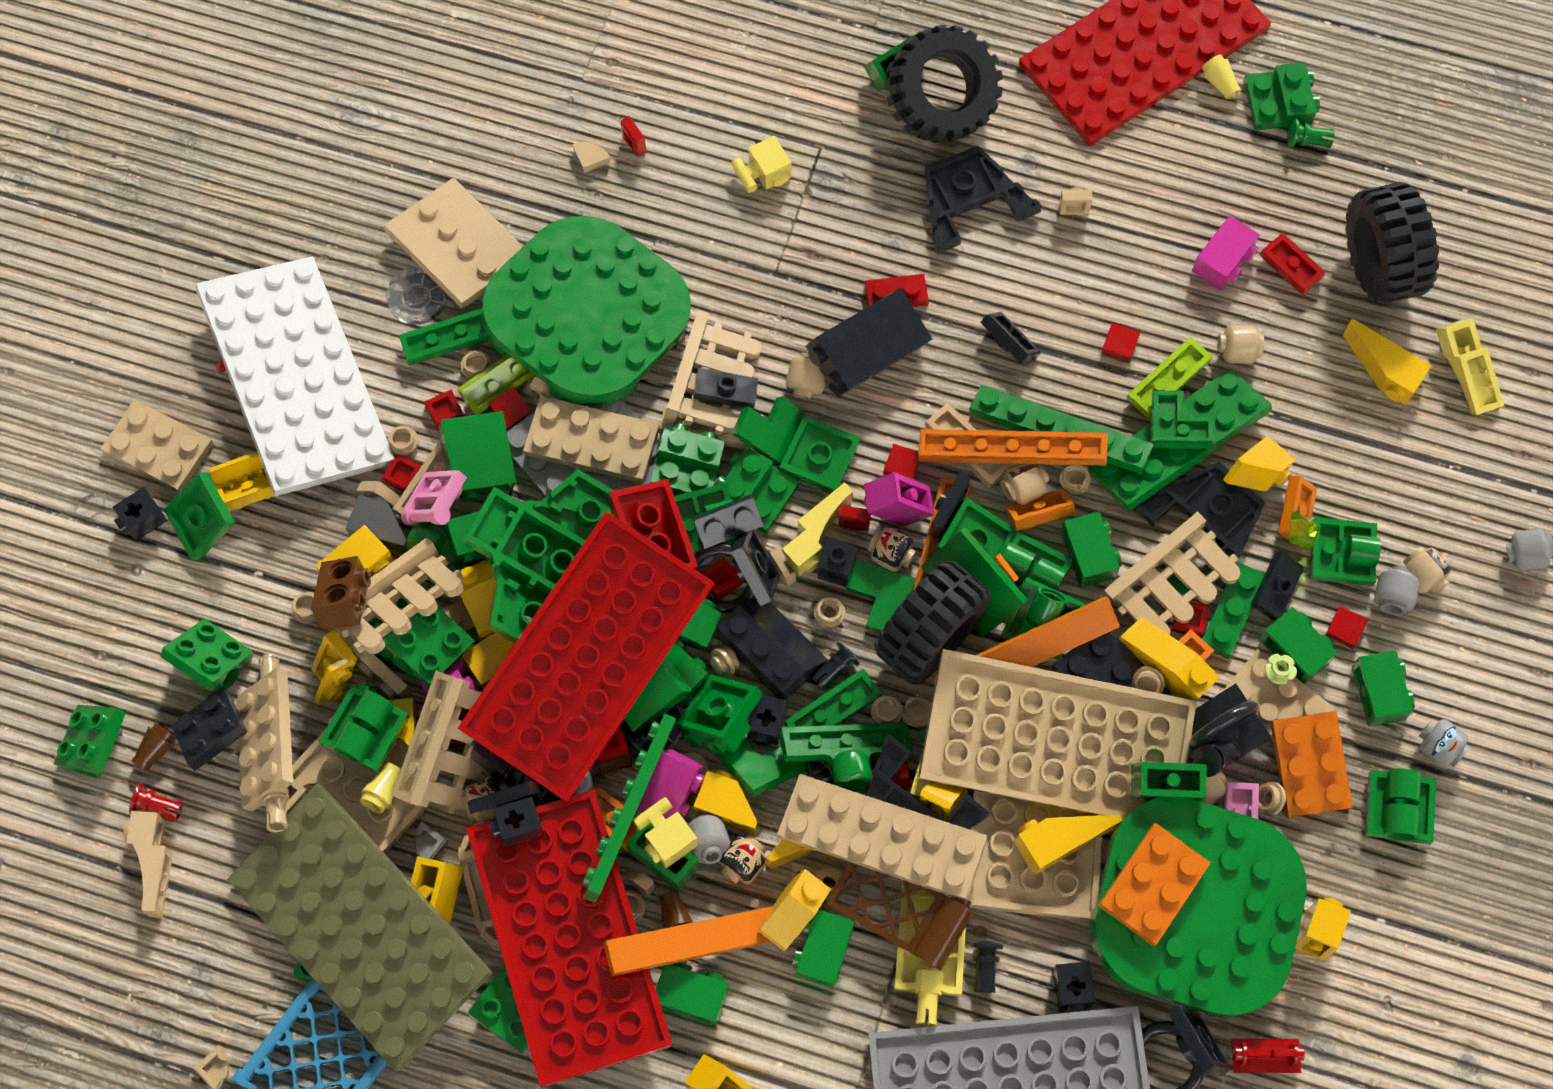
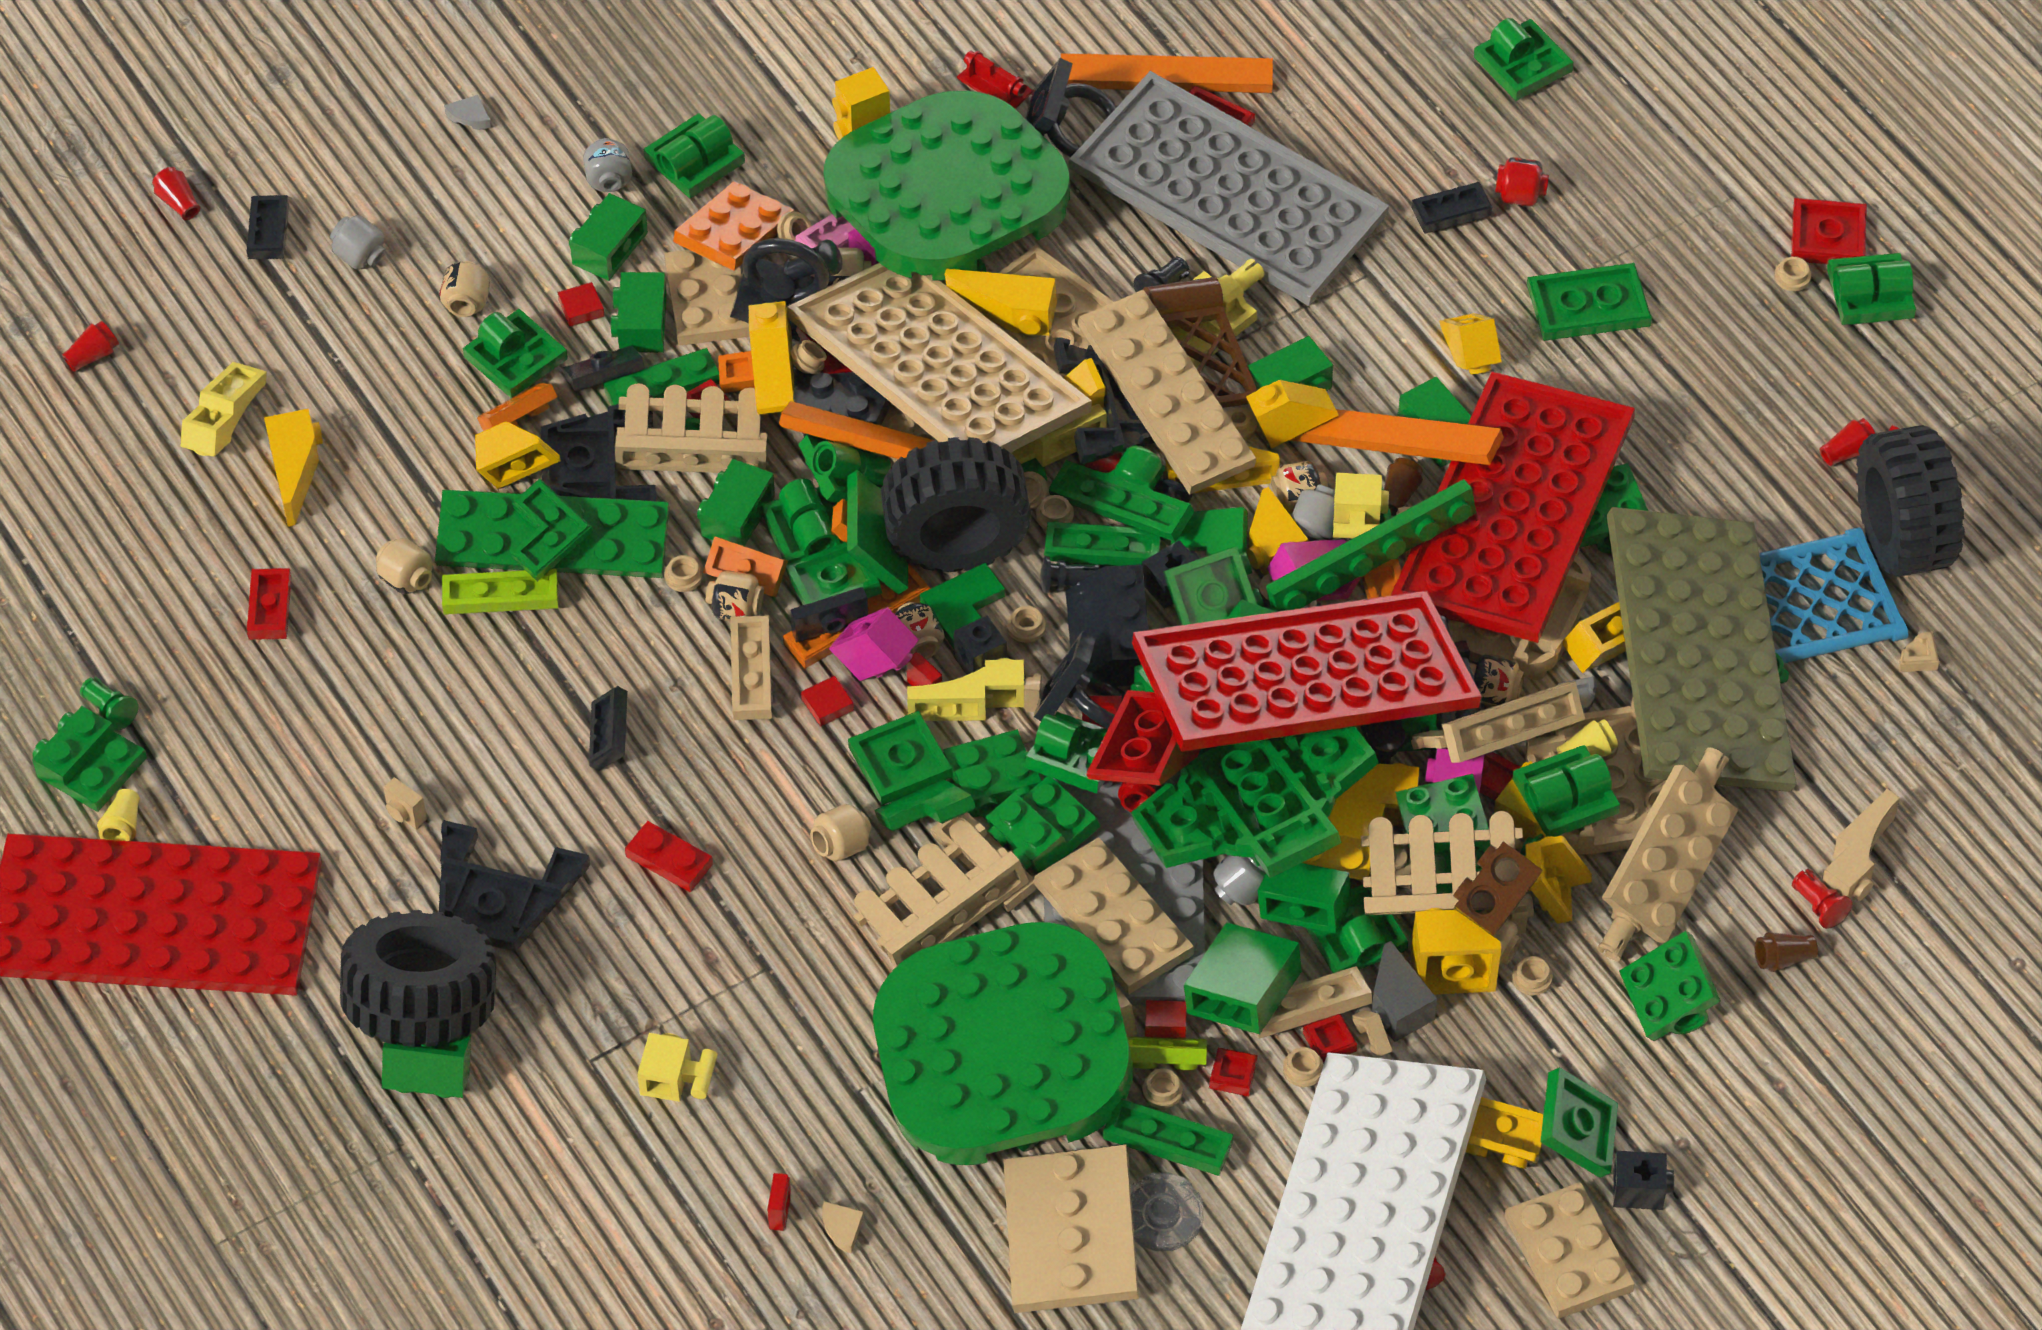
camera: 140 degrees left, 15 degrees down
green plate [53,705,126,778] -> none
black plate [171,687,248,771] -> none
bright pink plate [401,470,467,525] -> none
black plate [467,781,541,814] -> none
black brick [489,797,543,848] -> none
plate [692,494,764,549] -> none
black plate [693,367,758,410] -> none
black brick [805,288,933,398] -> none
orange tile [918,429,1108,466] -> none
green plate [969,385,1154,475] -> none
black brick [1052,961,1095,1013] -> none
orange plate [1098,823,1211,946] -> none
red tile [1101,323,1141,362] -> none
green brick [1131,762,1207,800] -> none
dark pink brick [1192,215,1260,290] -> none
yellowish green plate [1265,654,1297,685] -> none
clear neon green slope [1289,512,1320,550] -> none
black tyre [1345,182,1440,304] -> none
light grey head [1375,566,1420,615] -> none

